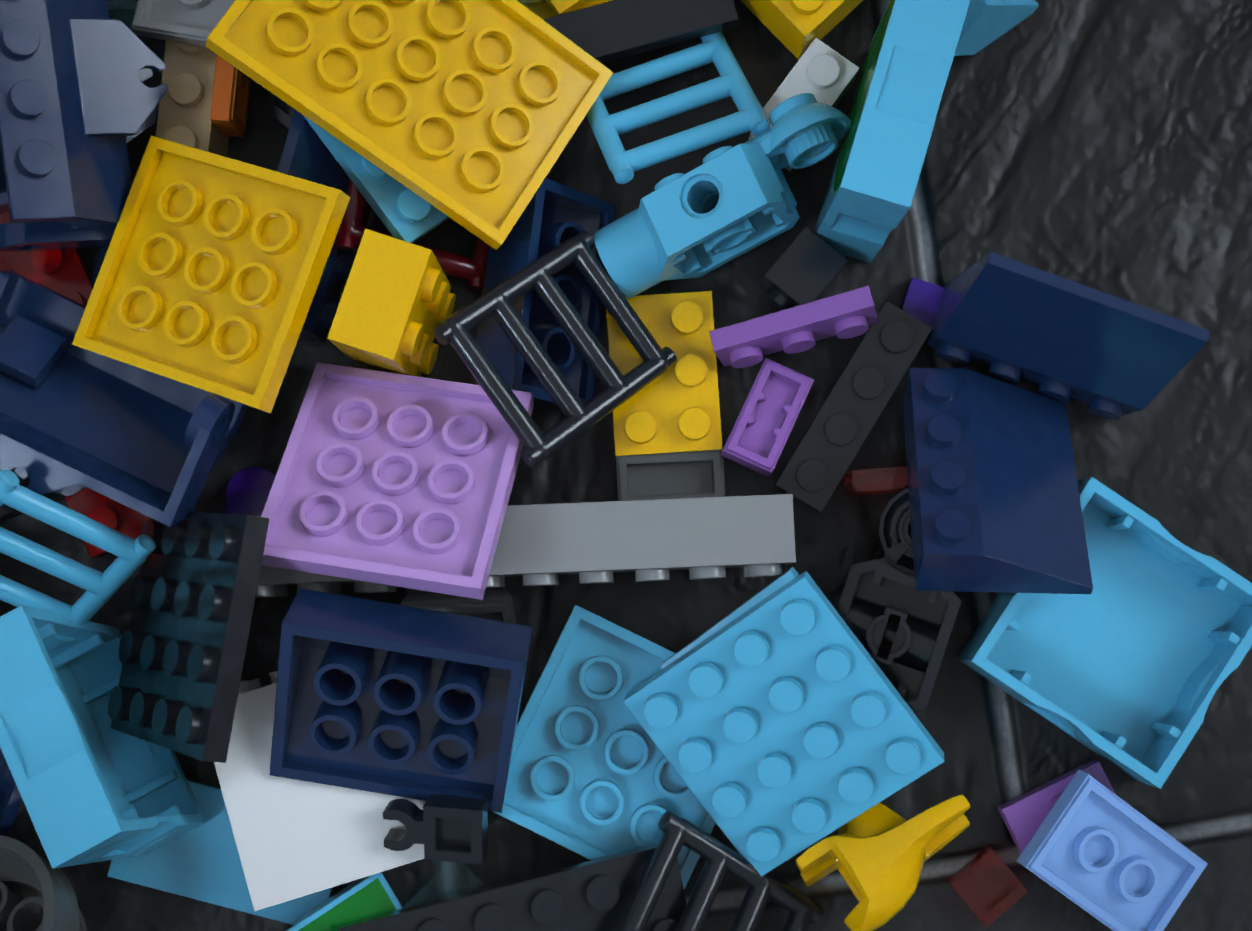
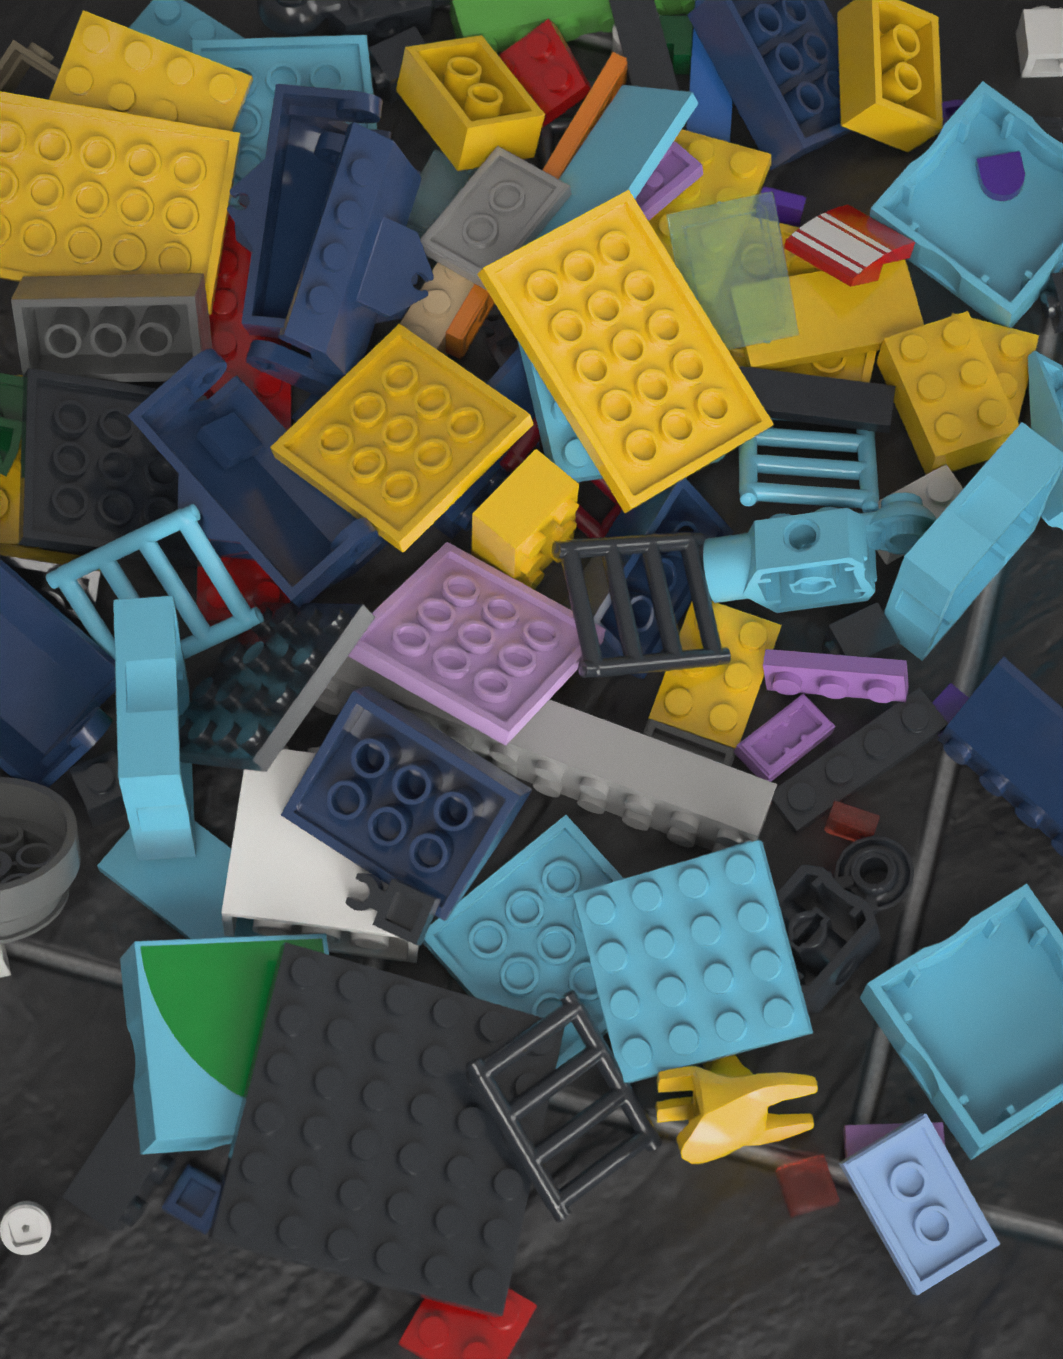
camera: 20 degrees right, 15 degrees down
dark blue slope [903,368,1093,594] -> none

